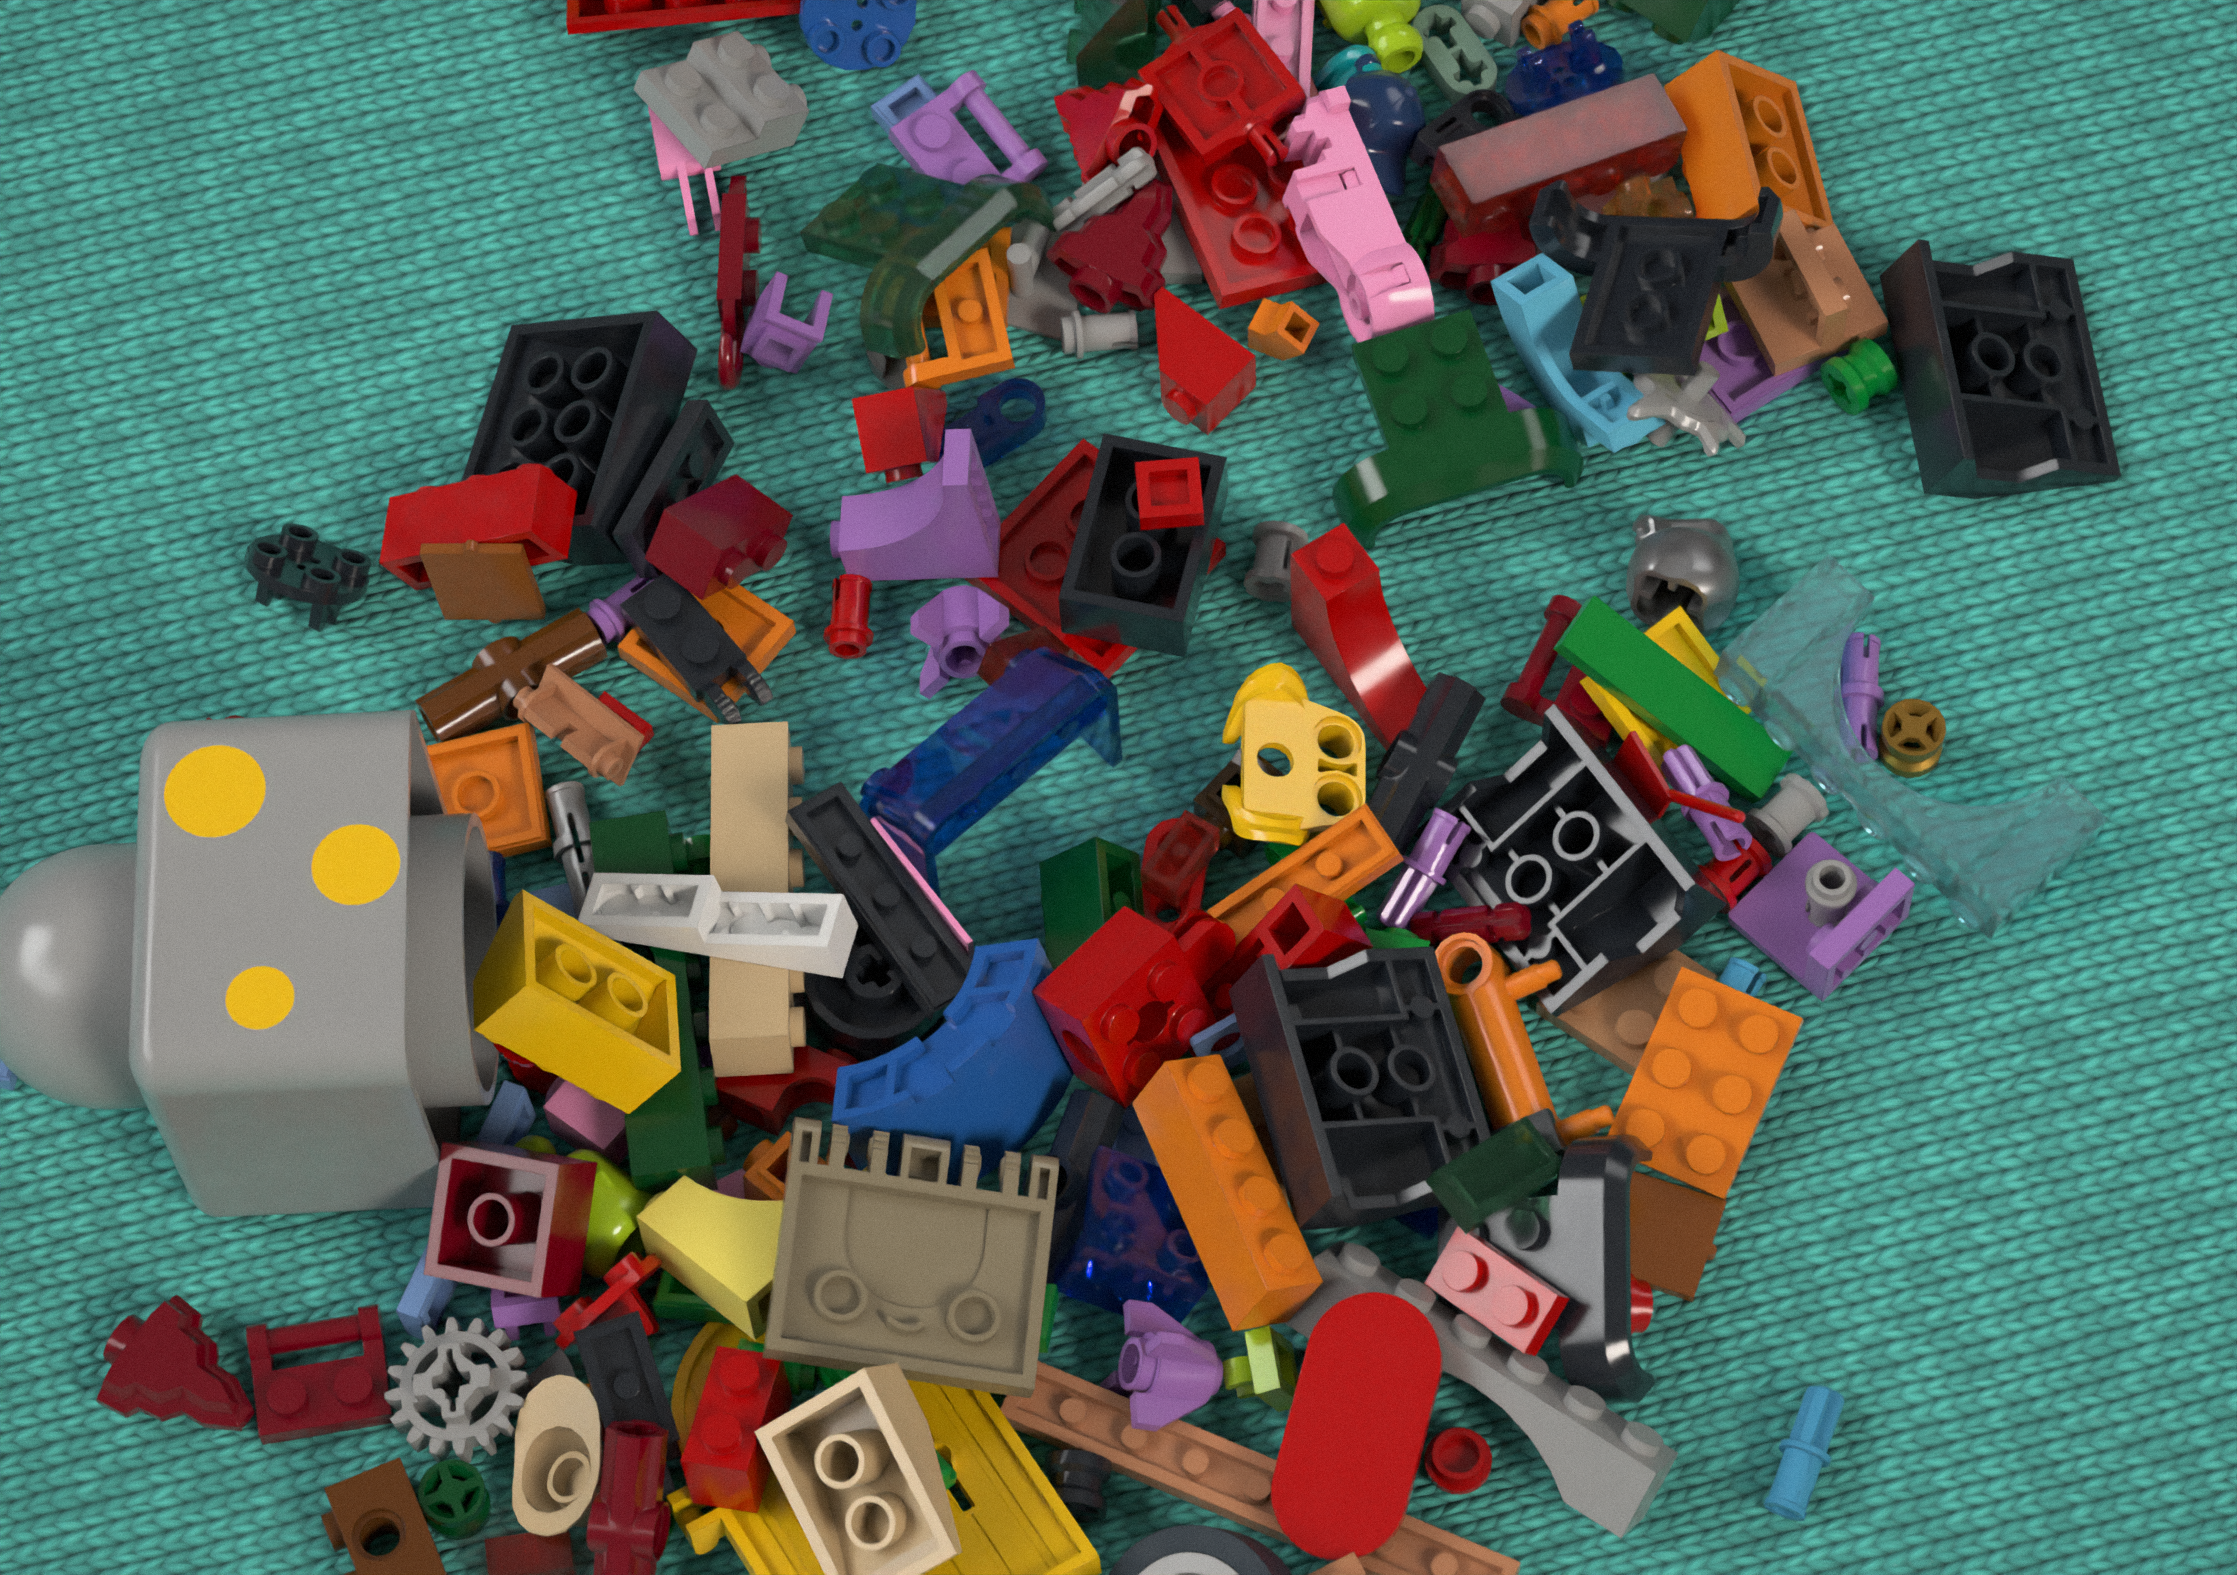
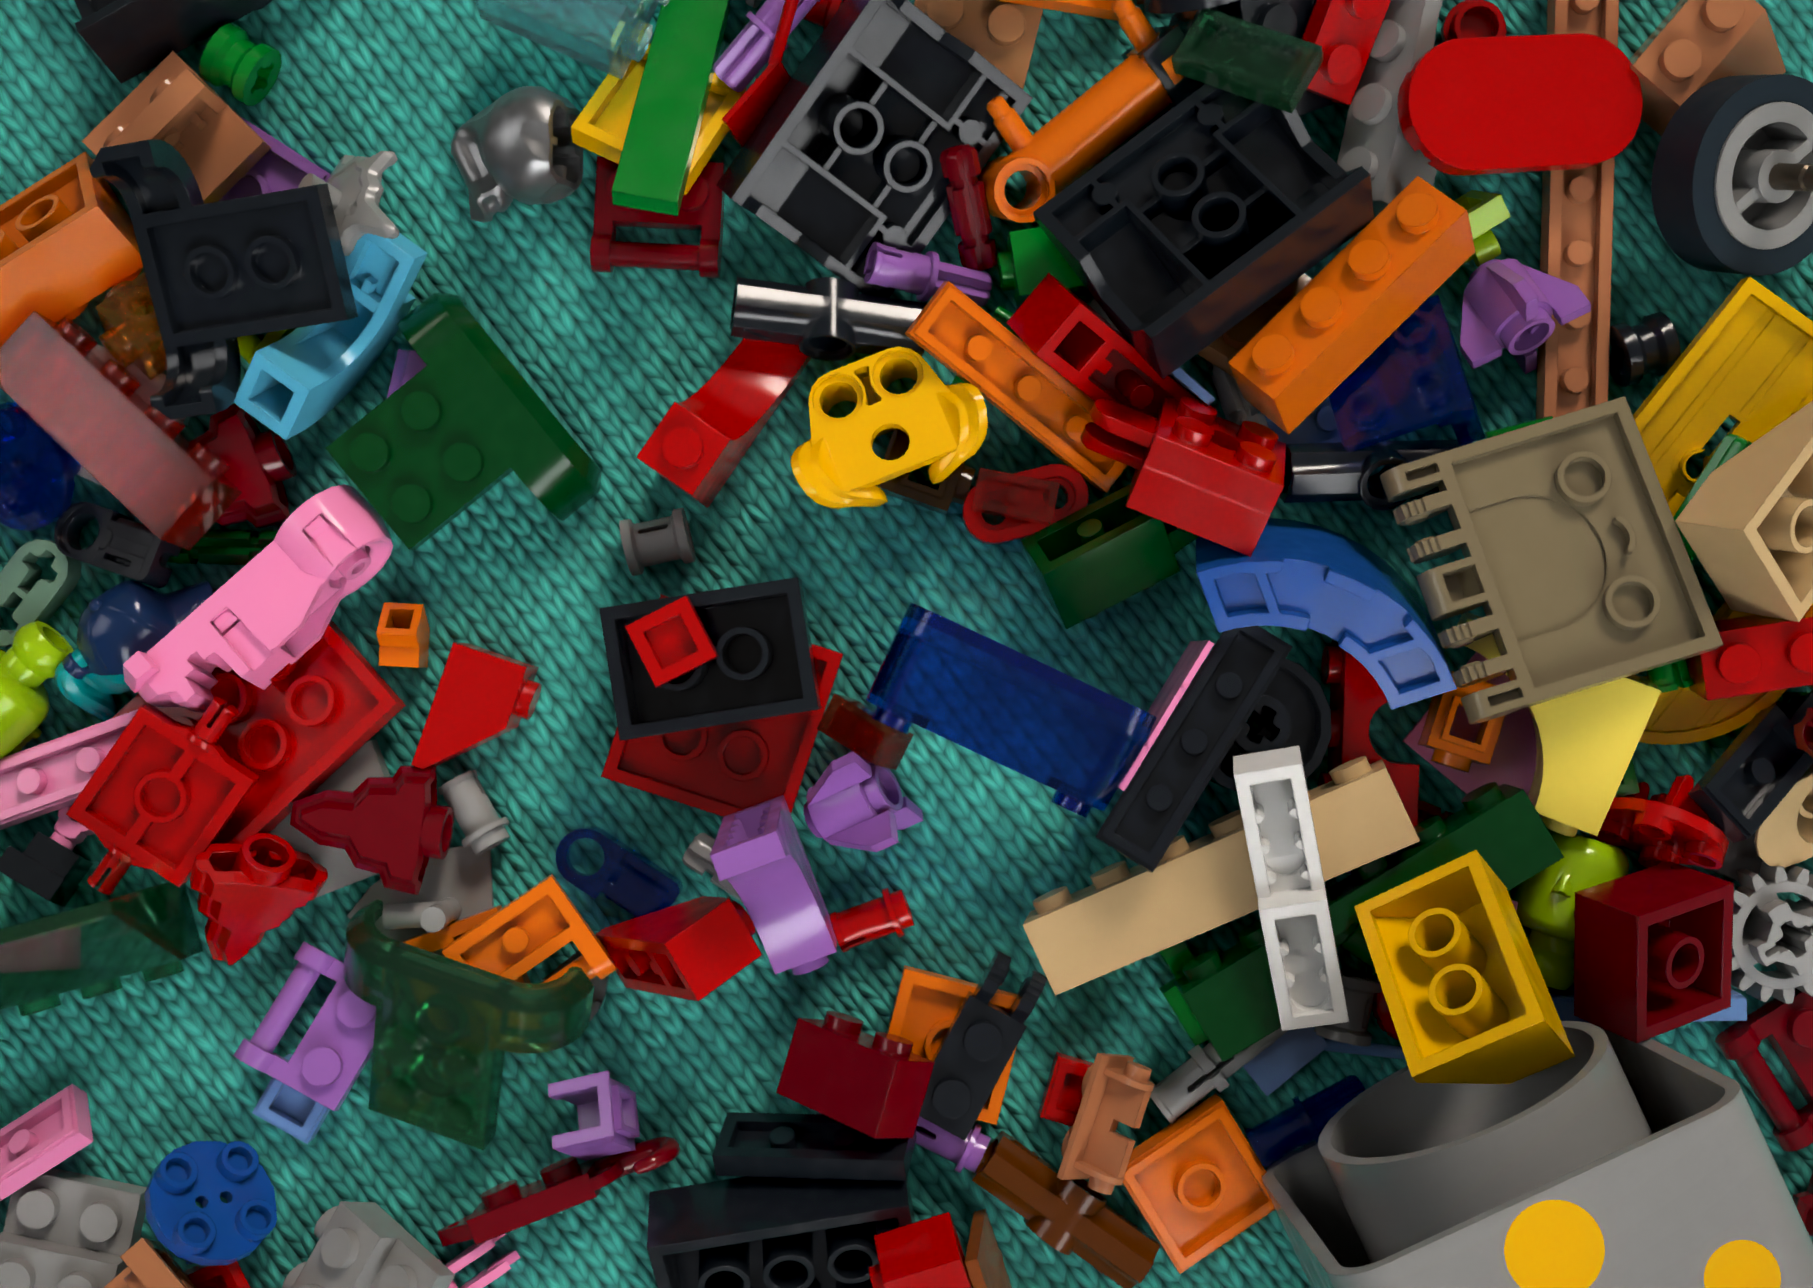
camera: 120 degrees left, 25 degrees up
light grey axle [1051,147,1157,234] -> none

